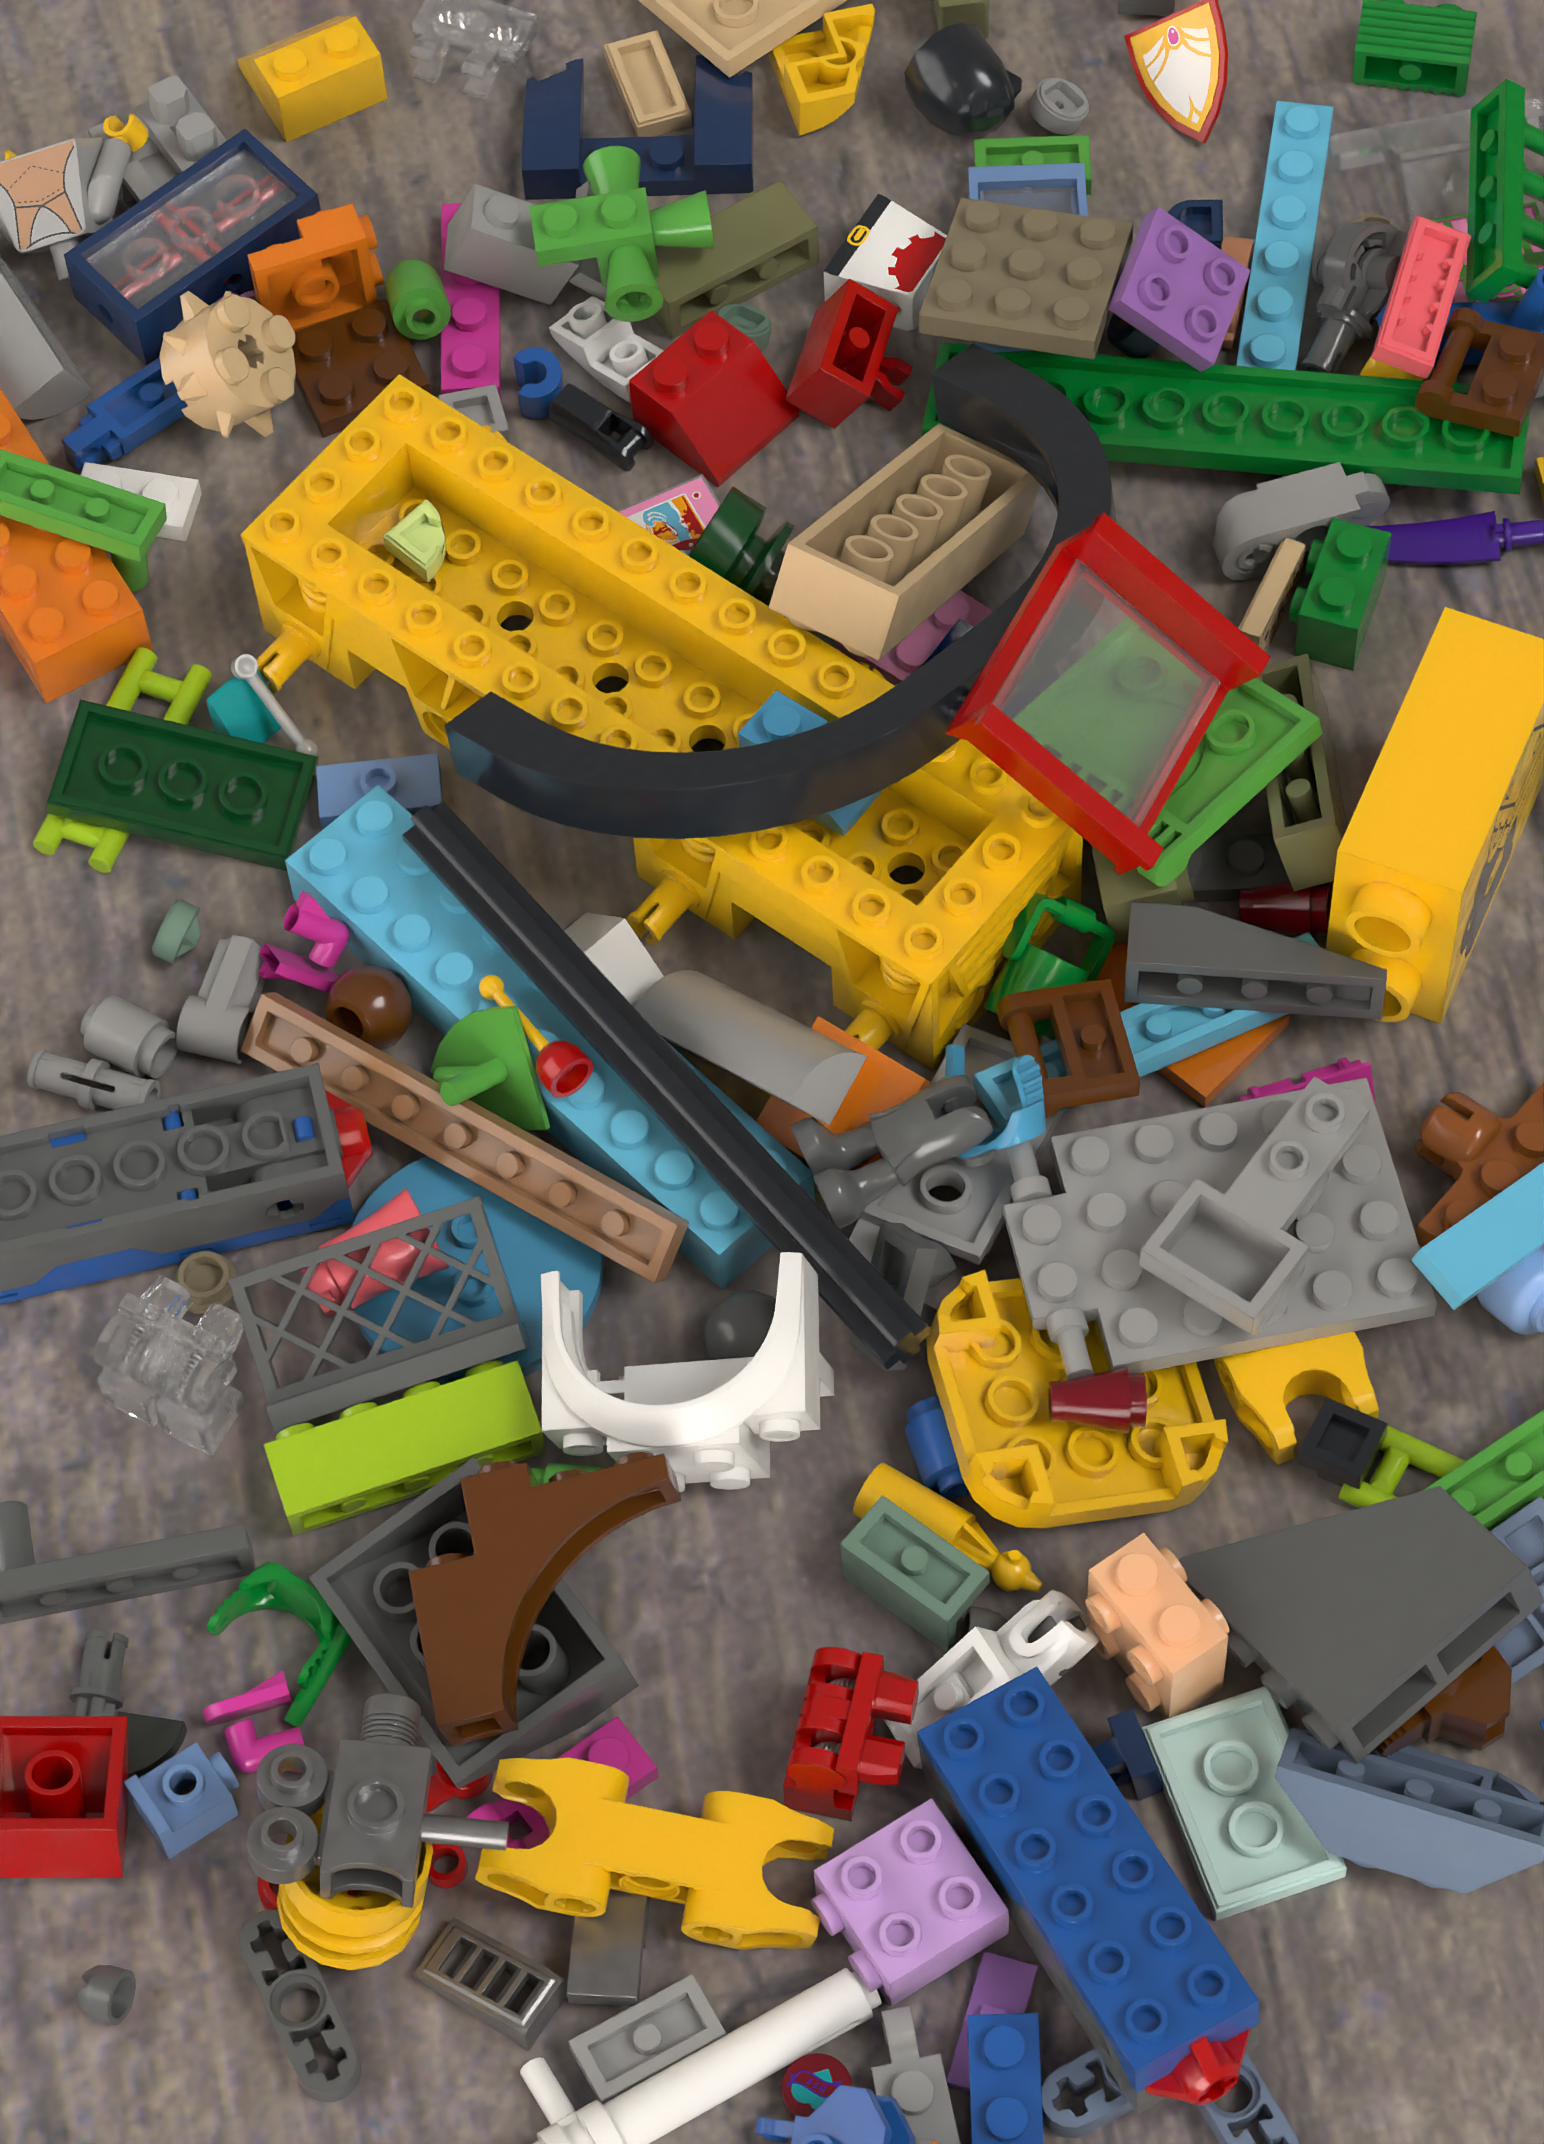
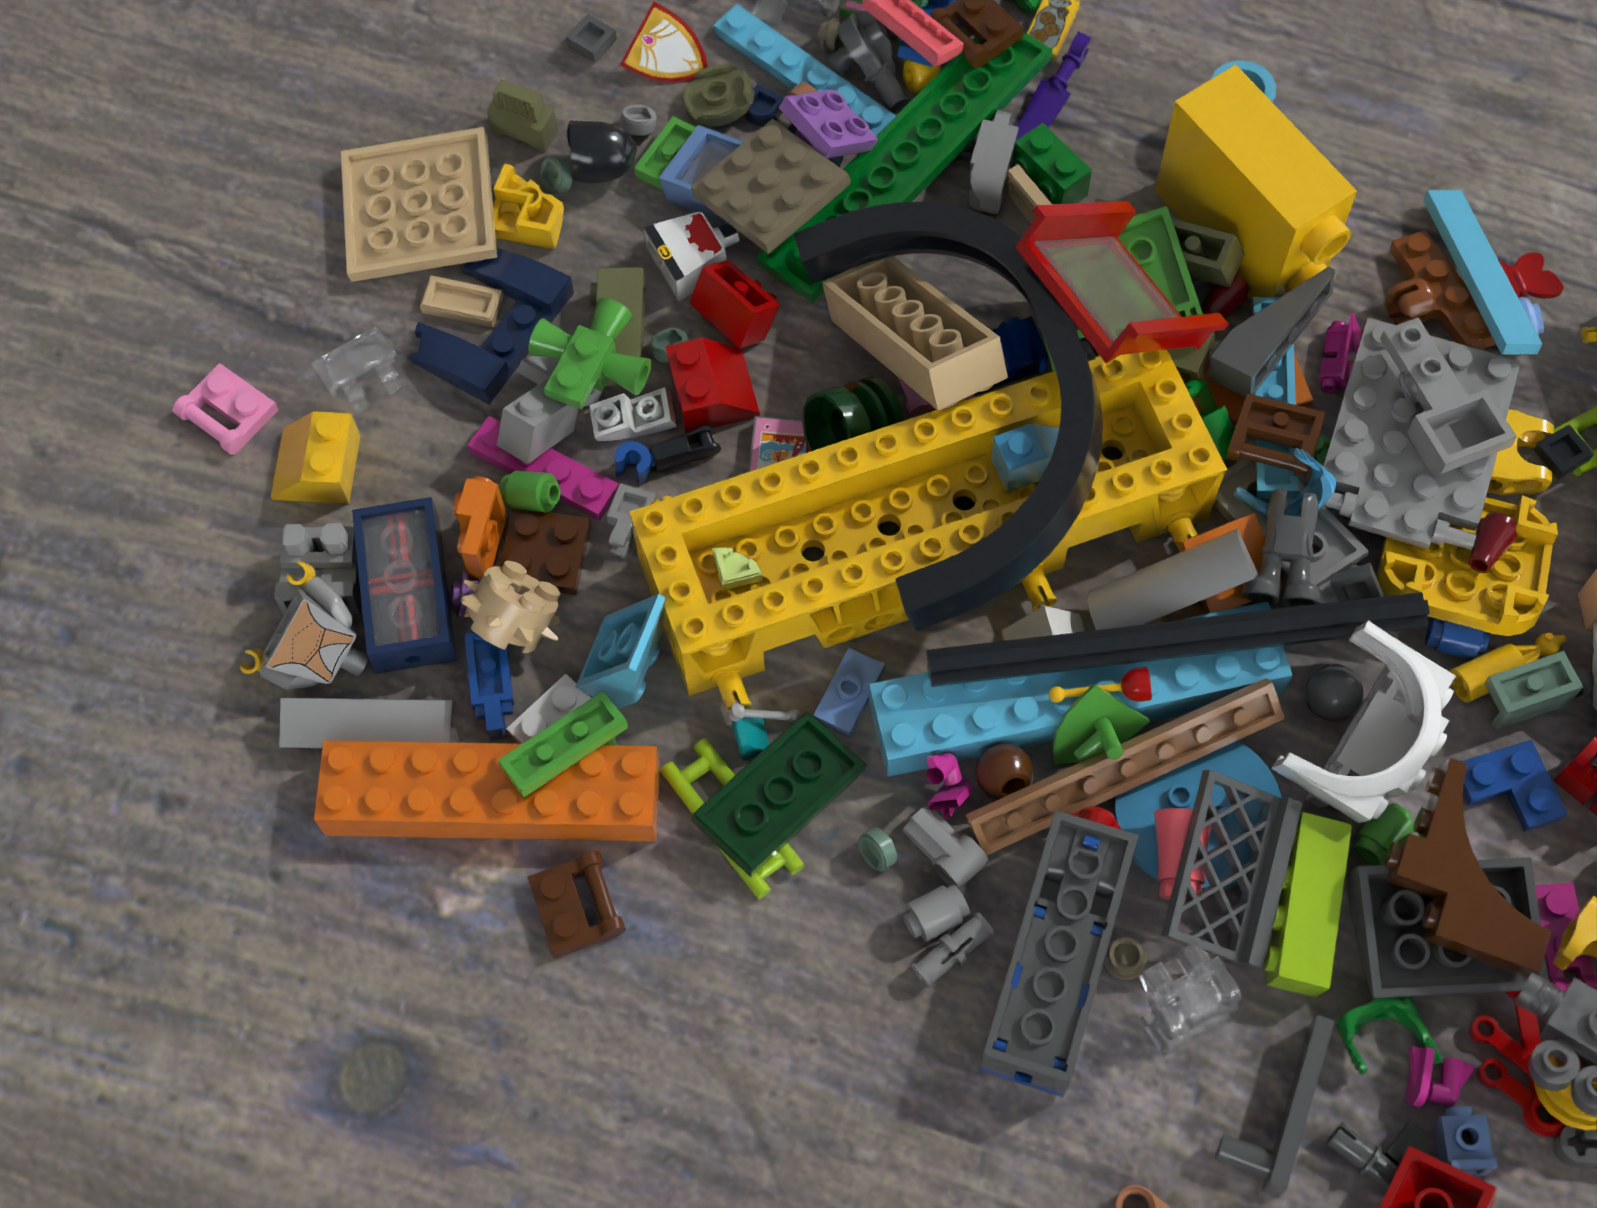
camera: 60 degrees left, 5 degrees up
none -> sand green tile [540,156,573,194]
none -> medium azure slope [575,594,665,709]
none -> olive tile [682,64,755,127]
none -> blue plate [1460,739,1568,832]

